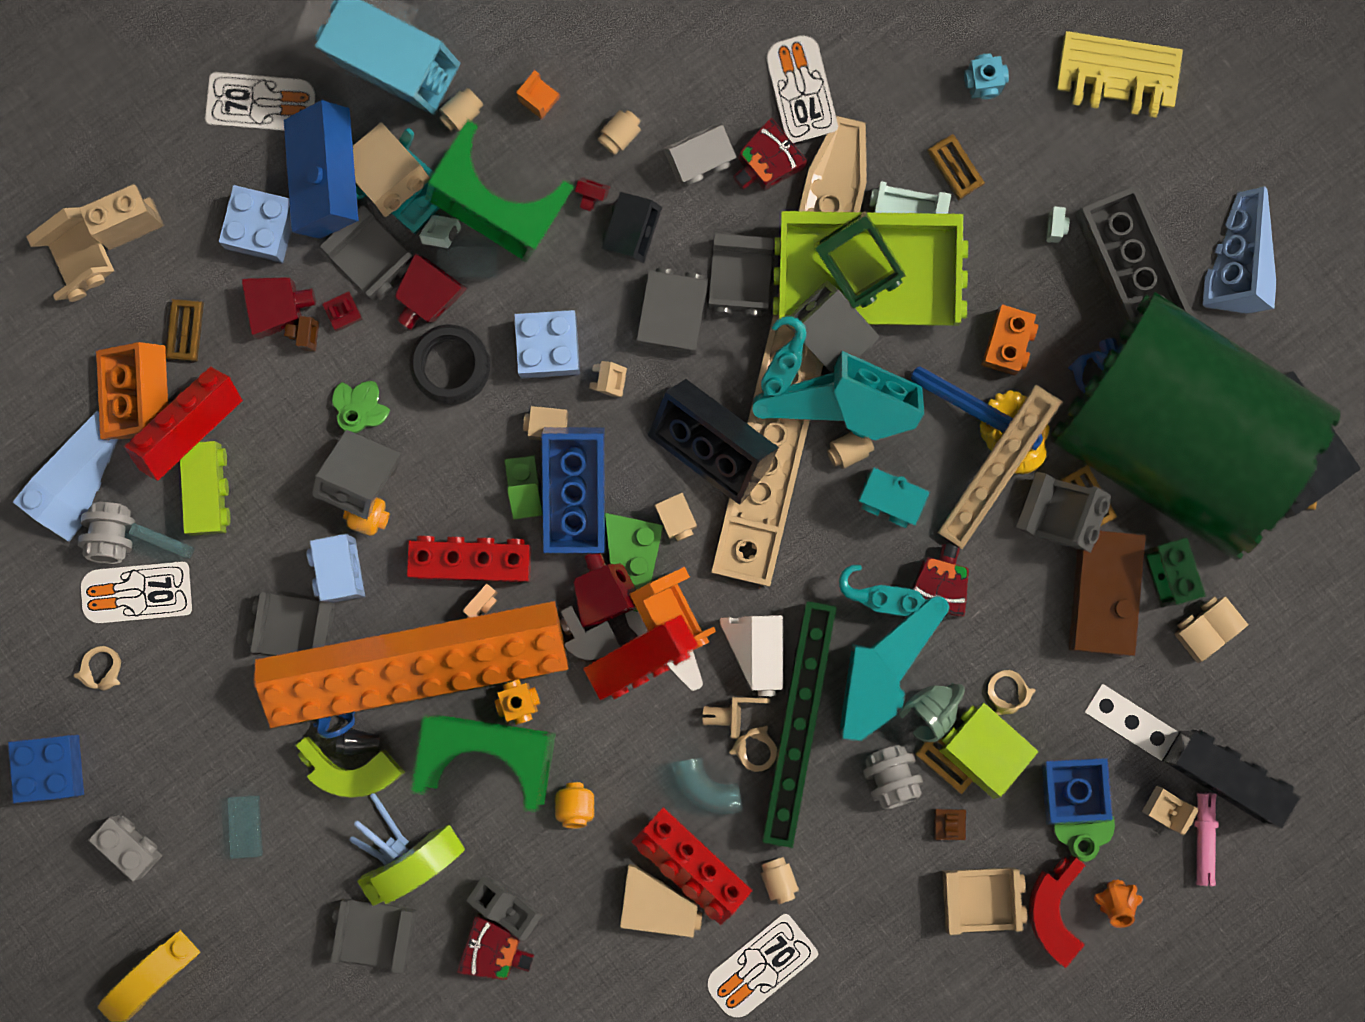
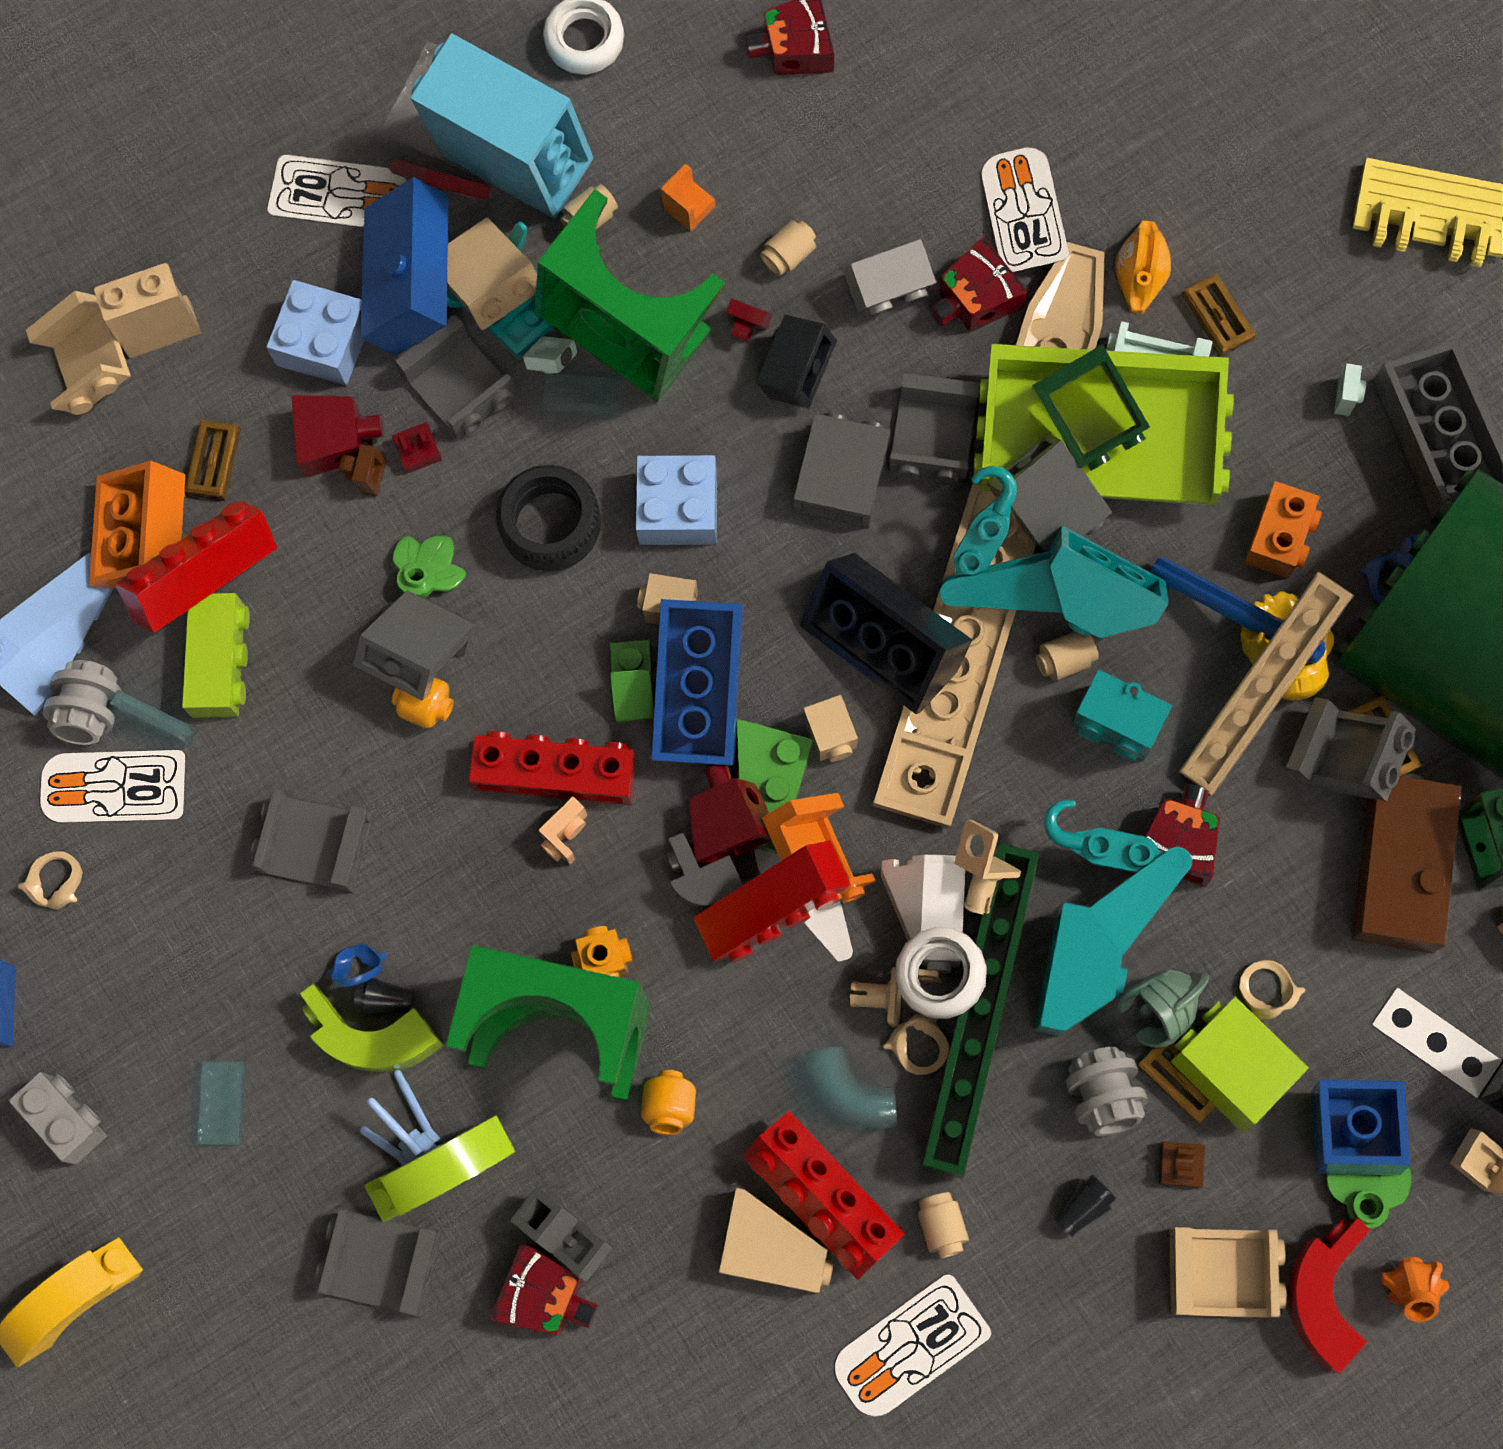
camera: 10 degrees right, 10 degrees down
orange brick [254,601,569,728] -> none
light blue brick [307,534,365,603] -> none
dark red torso [395,254,467,330] -> none
tan tile [589,361,627,397] -> none
medium azure brick [964,54,1009,99] -> none
none -> dark red tile [389,158,492,200]
none -> white wheel [895,927,987,1019]
none -> tan bracket [954,820,1021,914]
none -> black cone [1055,1174,1117,1237]
none -> light orange hat [1115,220,1171,314]

